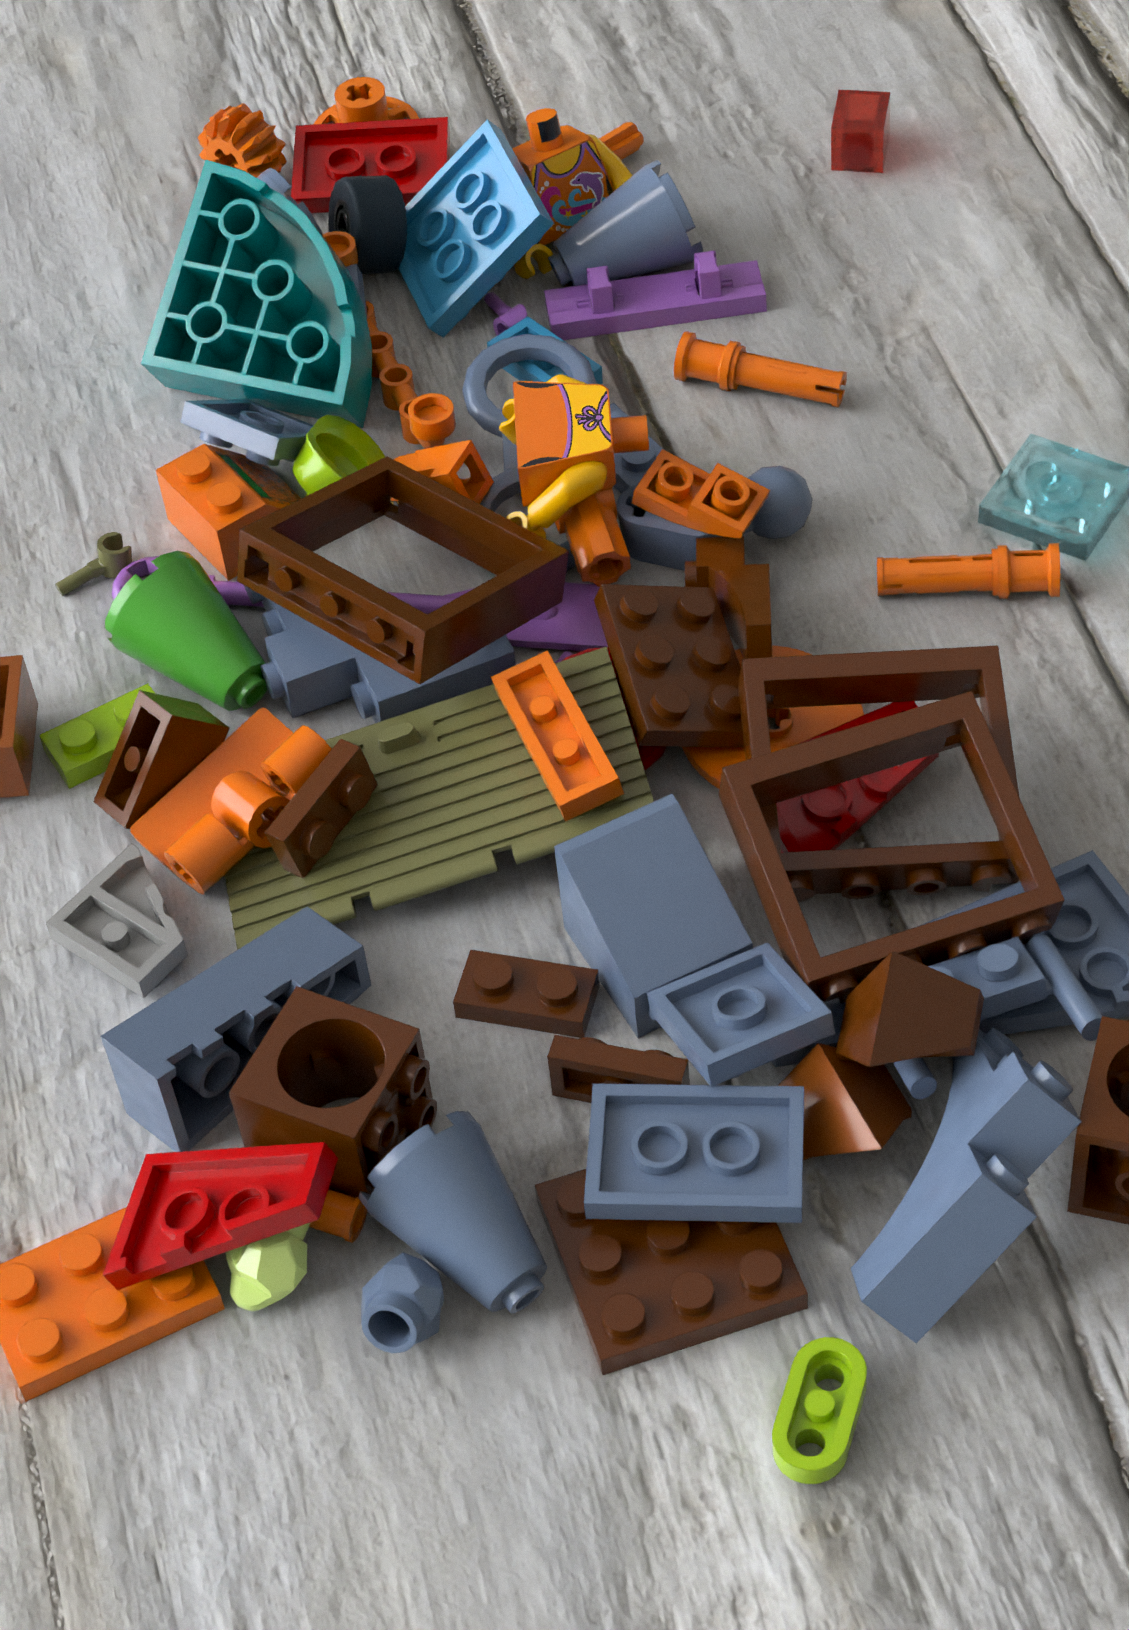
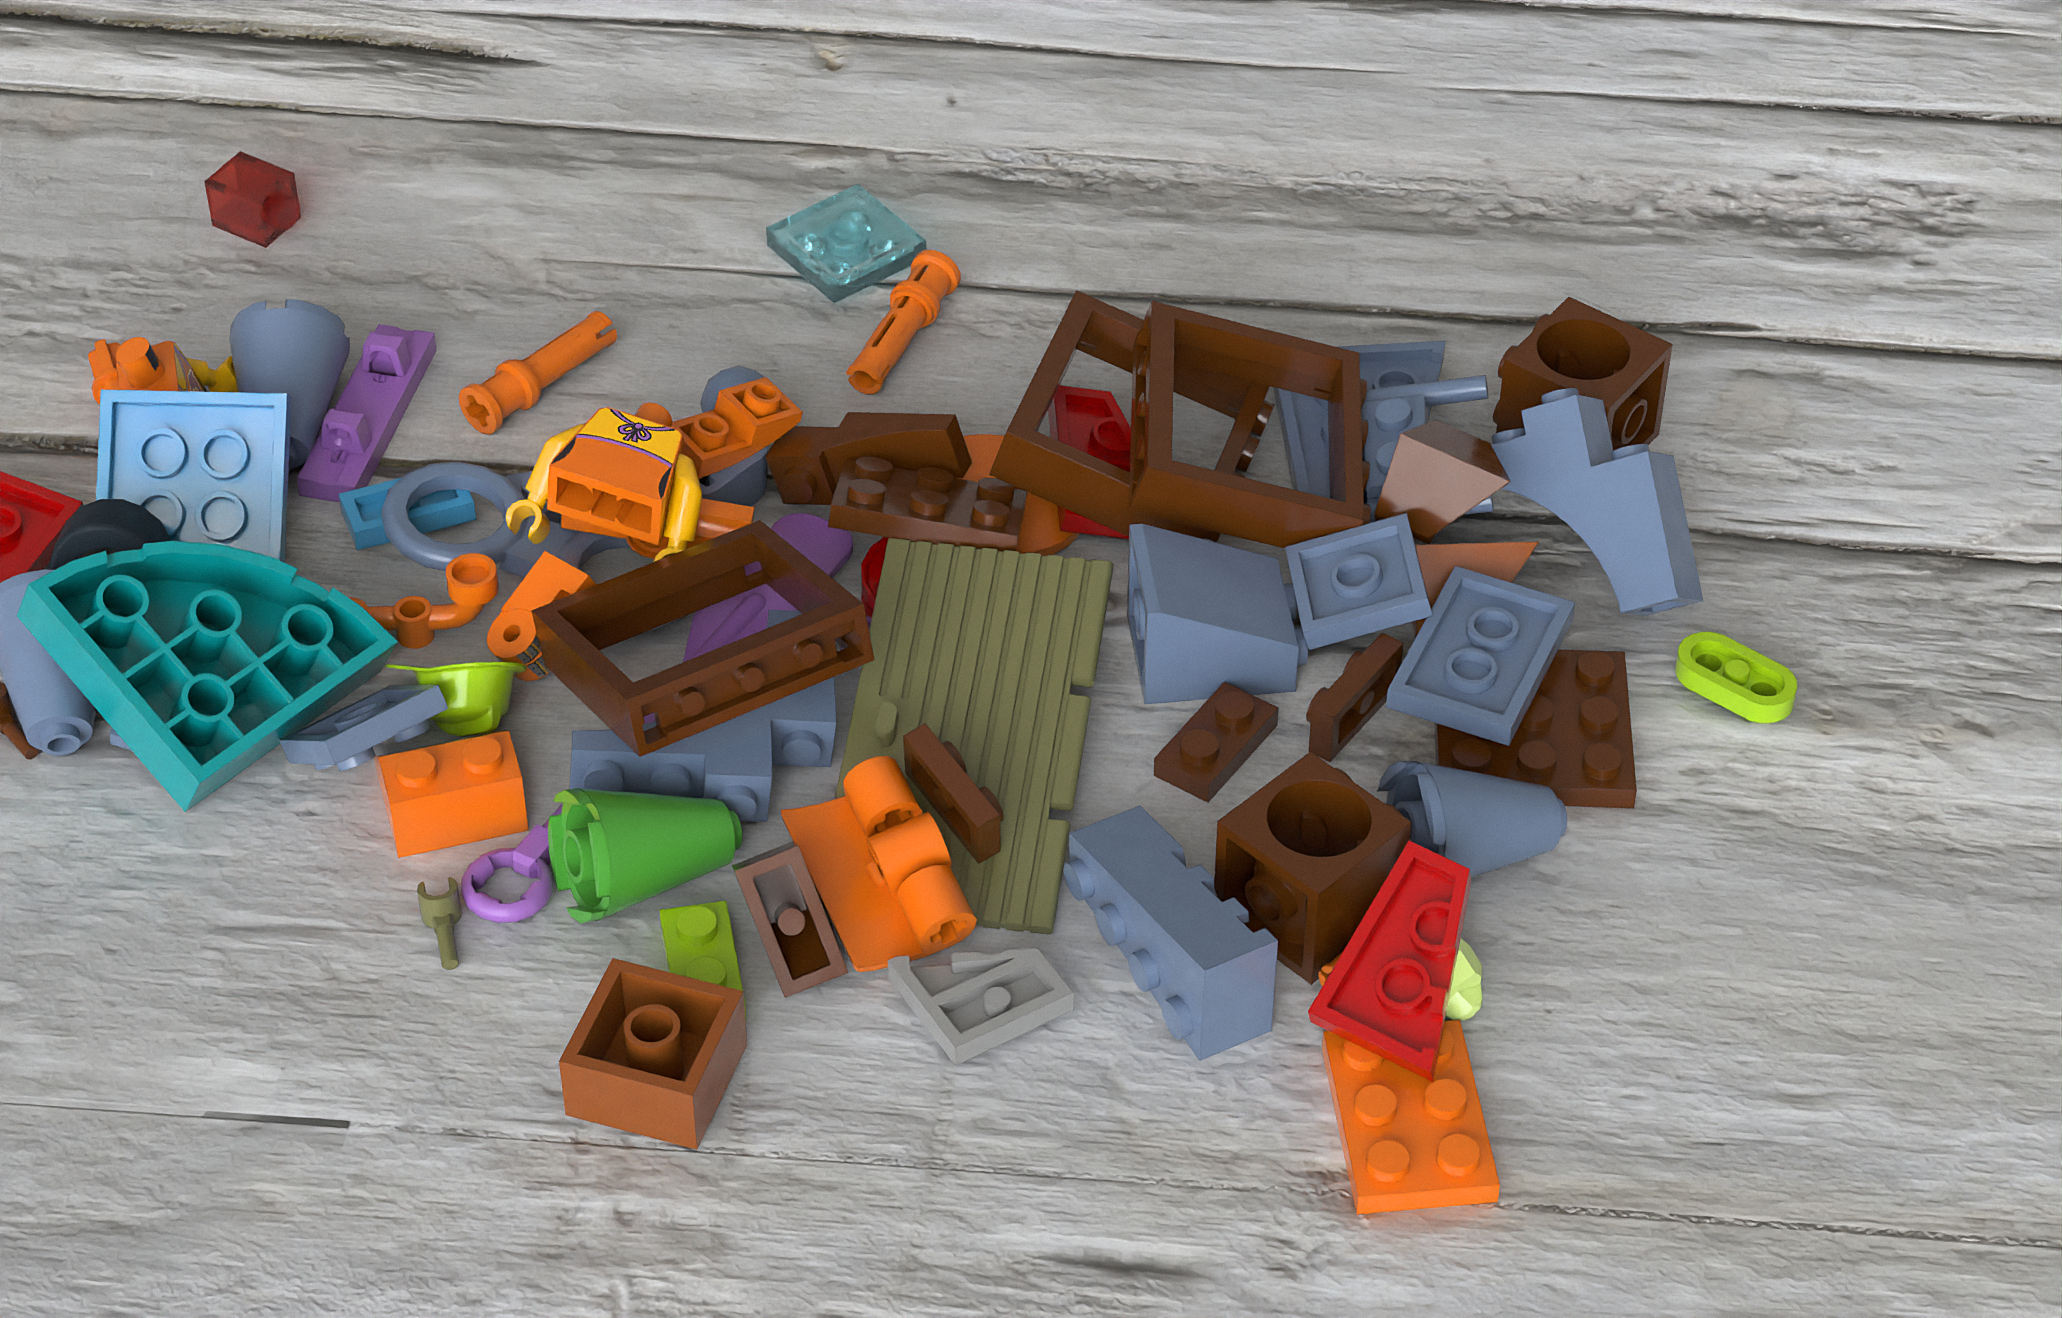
camera: 75 degrees left, 5 degrees down
sand blue rock [361,1252,444,1353] -> none
medium lavender hand [484,292,528,336] -> none
orange plate [491,650,624,822] -> none

